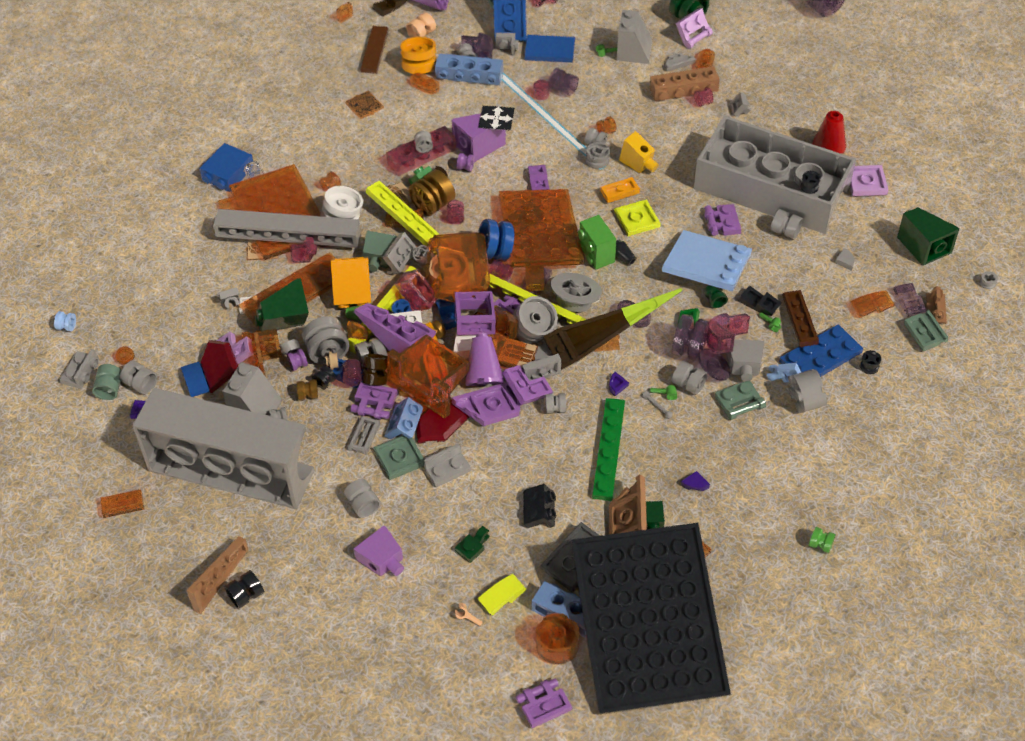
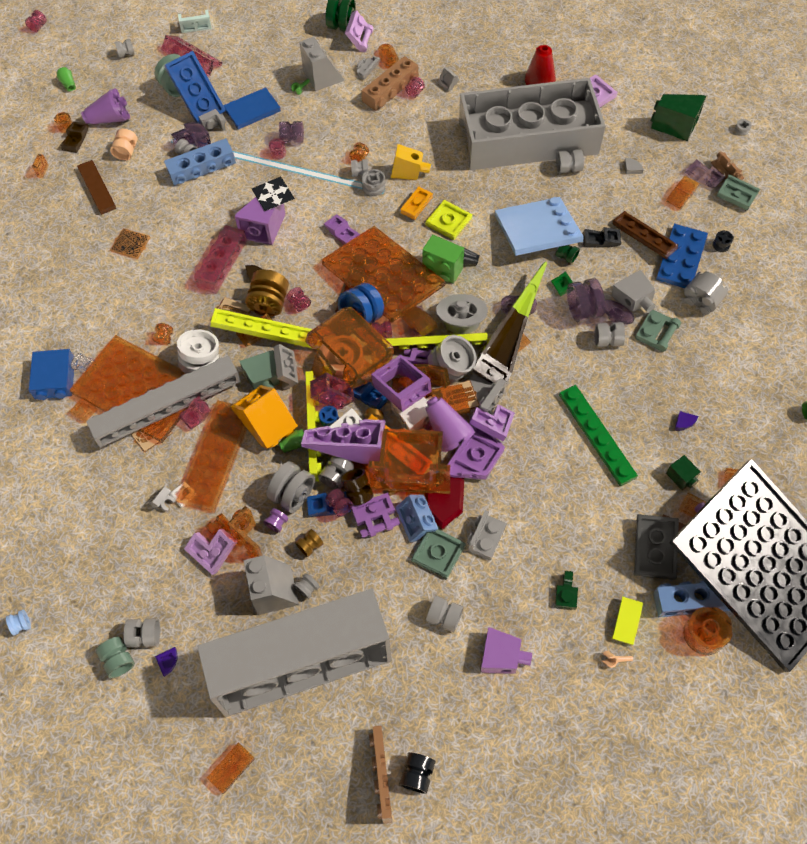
camera: 35 degrees left, 10 degrees up
light grey bracket [59,349,99,389] -> none
clear orange plate [115,346,135,364] -> none
blue slope [181,361,210,397] -> none
dark red tile [200,340,238,393] -> none
dark green slope [254,278,309,332] -> none
light grey beam [279,339,301,355] -> none
black wheel [312,365,336,390] -> none
tan plate [326,351,338,370] -> none
clear orange tile [347,321,368,339] -> none
light grey tile [348,416,380,455] -> none
light orange wheel [400,36,437,74] -> none
green plate [408,166,432,185] -> none
clear orange plate [410,73,440,95] -> none
light grey wheel [412,245,434,270] -> none
light grey wheel [414,131,433,153] -> none
medium lavender wheel [457,153,474,172] -> none
medium lavender plate [515,678,572,729] -> none
black bracket [523,483,556,528] -> none
light grey wheel [545,393,566,414] -> none
dark purple tile [609,372,629,396] -> none
medium nougat wing [609,474,647,534] -> none
light grey hinge [643,391,673,419] -> none
bright green hand [650,385,677,400] -> none
medium lavender plate [704,204,741,236] -> none
clear pink arch [706,313,750,354] -> none
bright green hand [759,312,781,332] -> none
light blue plate [766,363,801,383] -> none
black wheel [800,171,821,194] -> none

